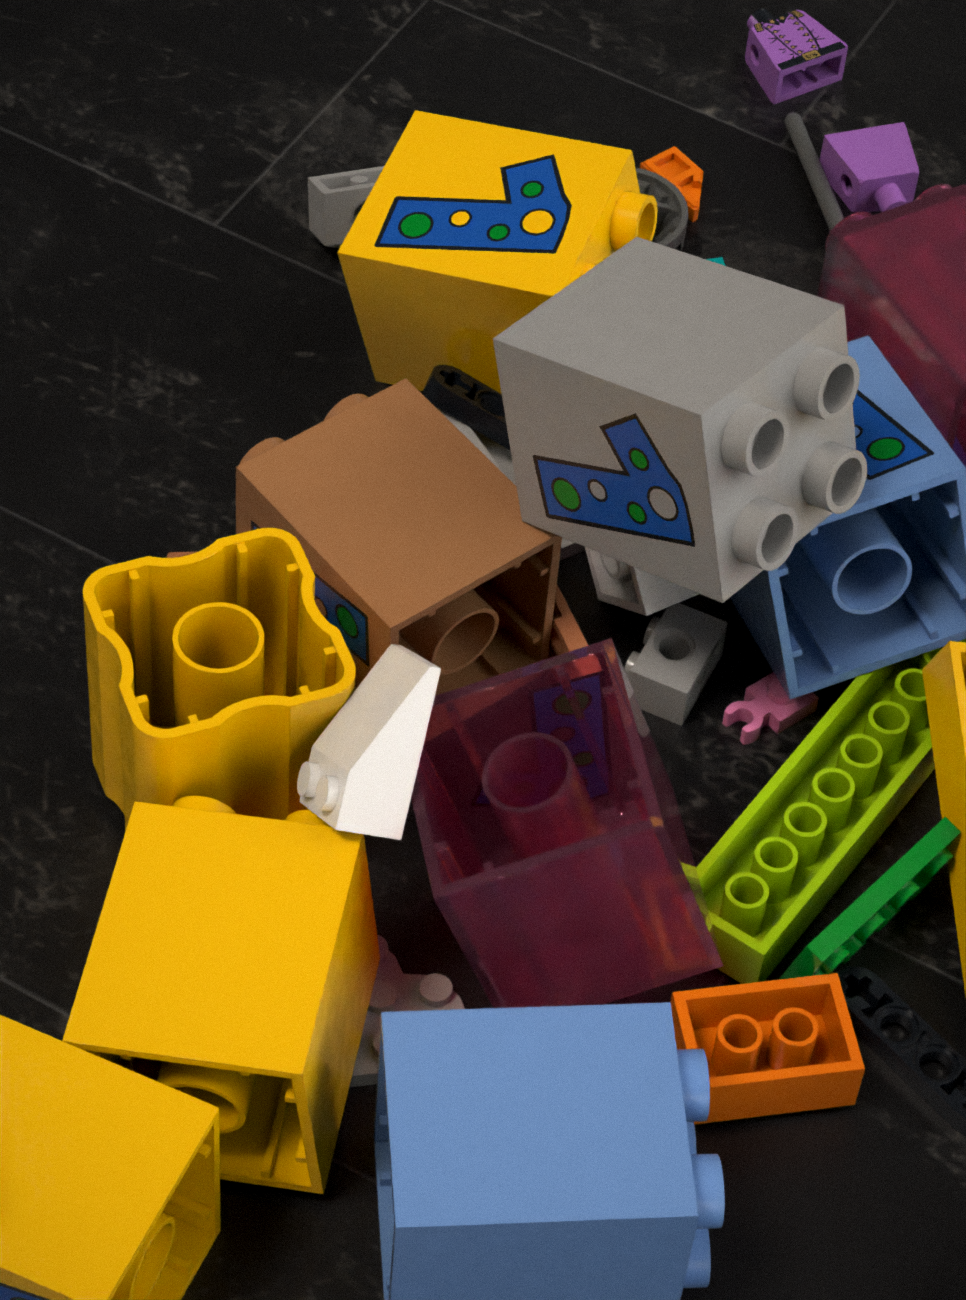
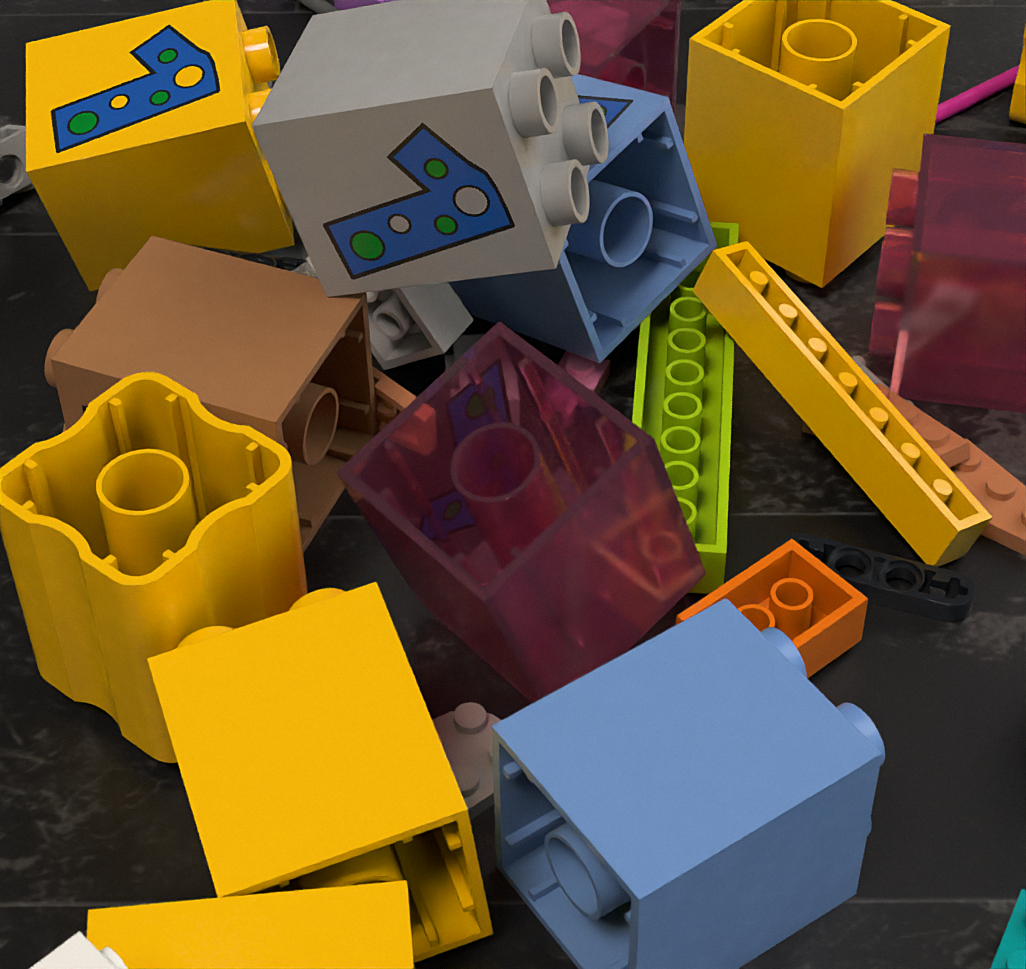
camera: 25 degrees left, 5 degrees down
white slope [297,644,441,840] -> none
green plate [779,817,961,979] -> none

